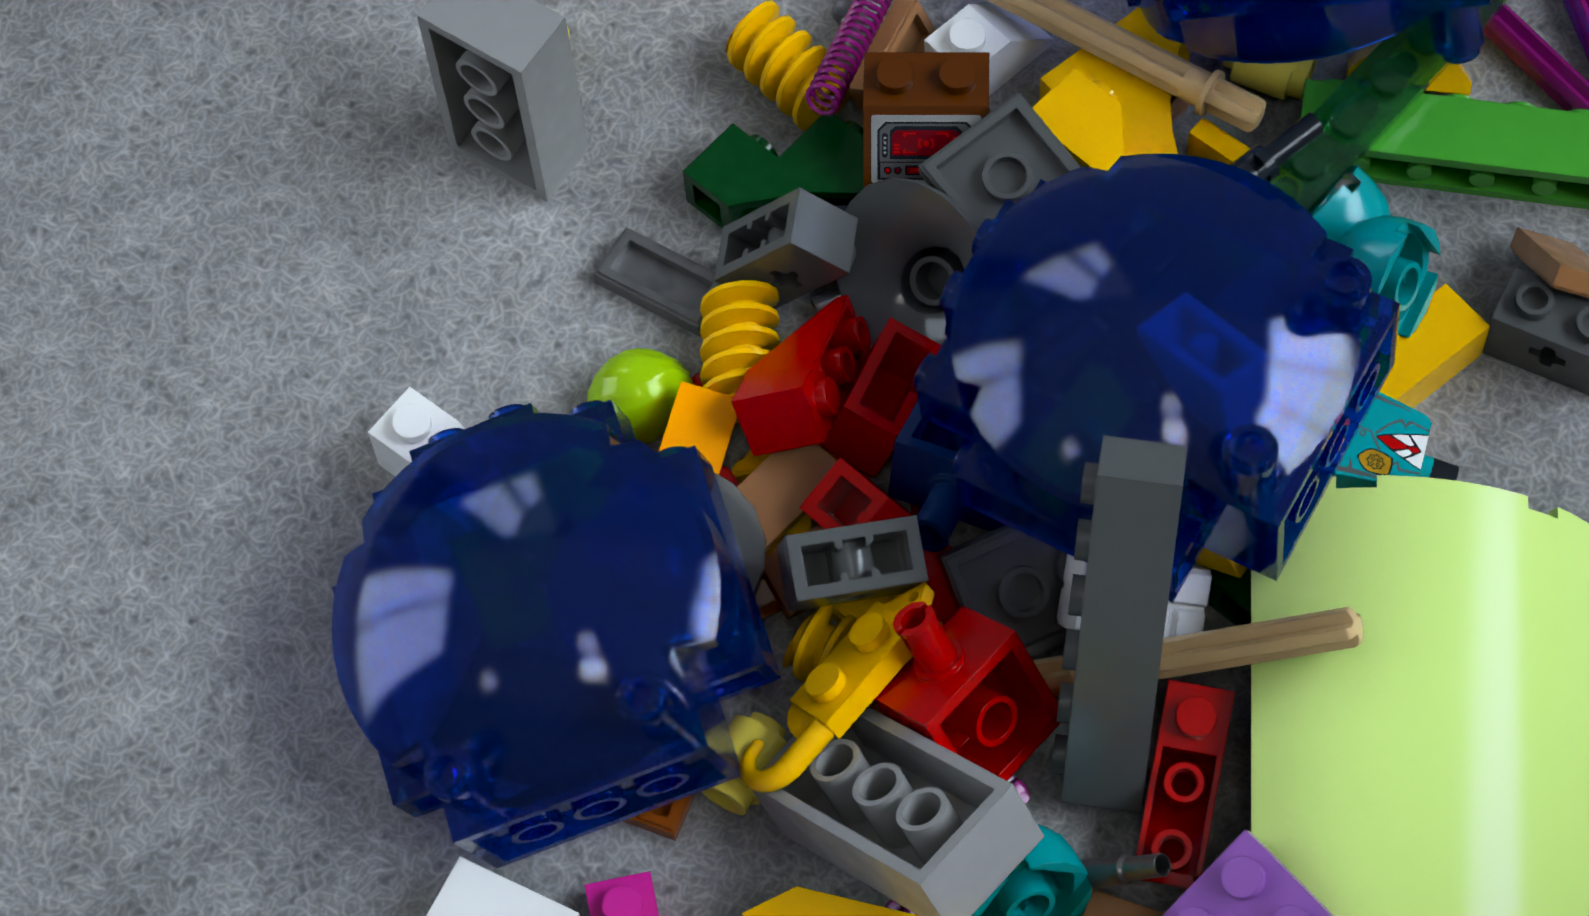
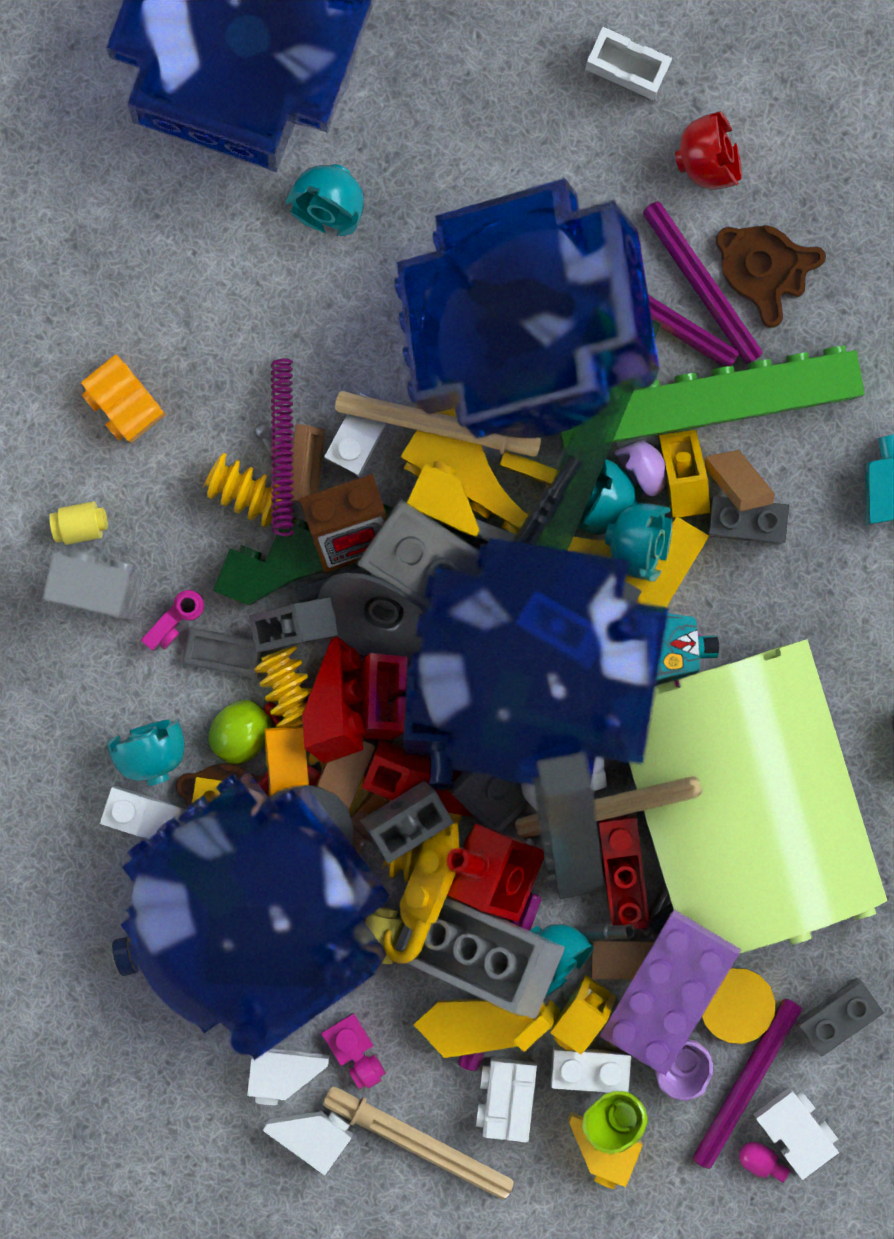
camera: 30 degrees left, 25 degrees up
none -> teal cylinder [106,719,185,786]
none -> dark blue tile [112,936,138,976]
none -> dark pink plate [141,590,205,651]
none -> lavender hair [615,441,667,497]
none -> yellow slope [659,430,710,518]

